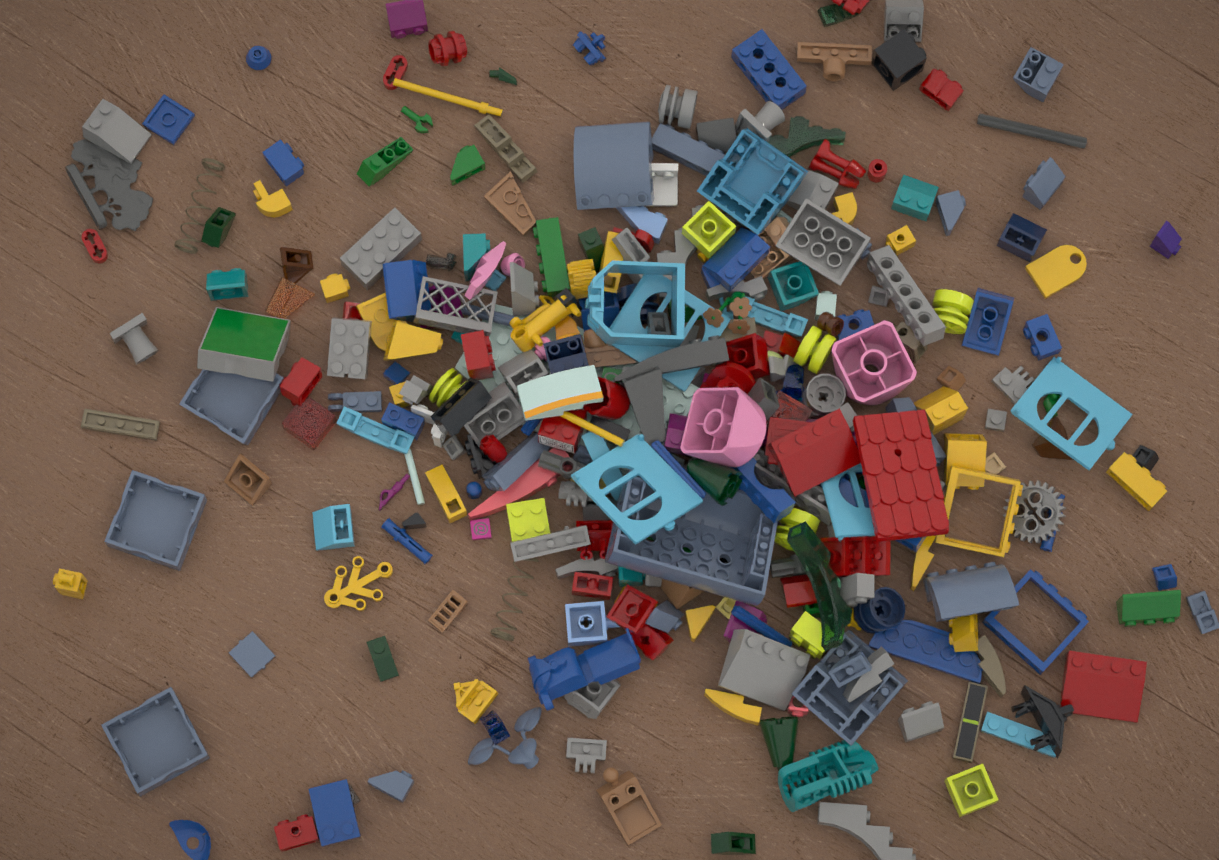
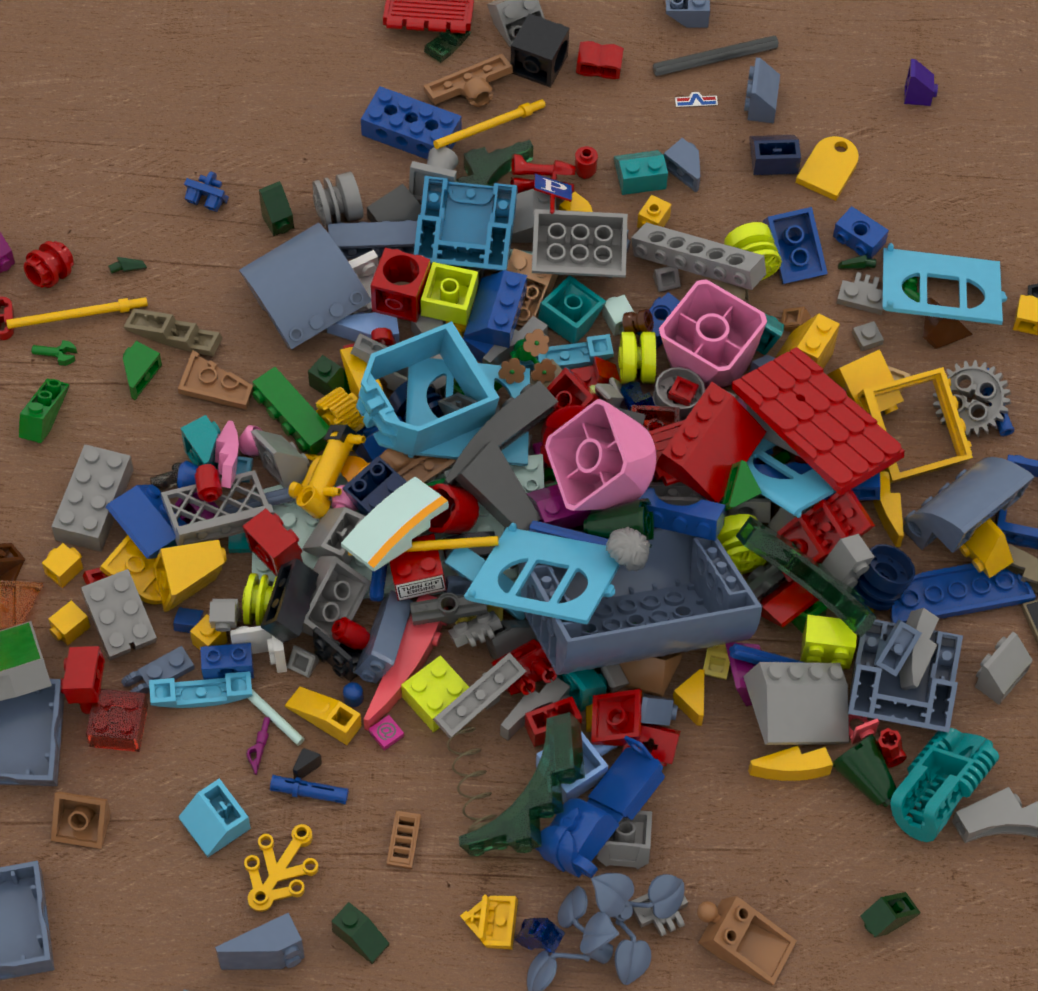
camera: 30 degrees left, 15 degrees down
none -> yellow brick [48,600,90,646]
none -> blue cone [177,461,199,488]
none -> red brick [195,464,223,502]
none -> sand blue slope [215,913,305,970]
none -> dark green slope [259,181,294,236]
none -> red brick [370,248,430,323]
none -> yellow bar [433,99,546,149]
none -> clear green arch [459,712,585,856]
none -> piece [534,174,572,214]
none -> sand blue plant [591,873,685,985]
none -> light grey hair [606,527,650,571]
none -> red tile [667,376,699,406]
none -> sticker [675,92,718,107]
none -> green slope [722,460,762,511]
none -> teal slope [756,314,784,355]
none -> dark green bar [838,255,876,270]
none -> red piece [877,728,907,768]

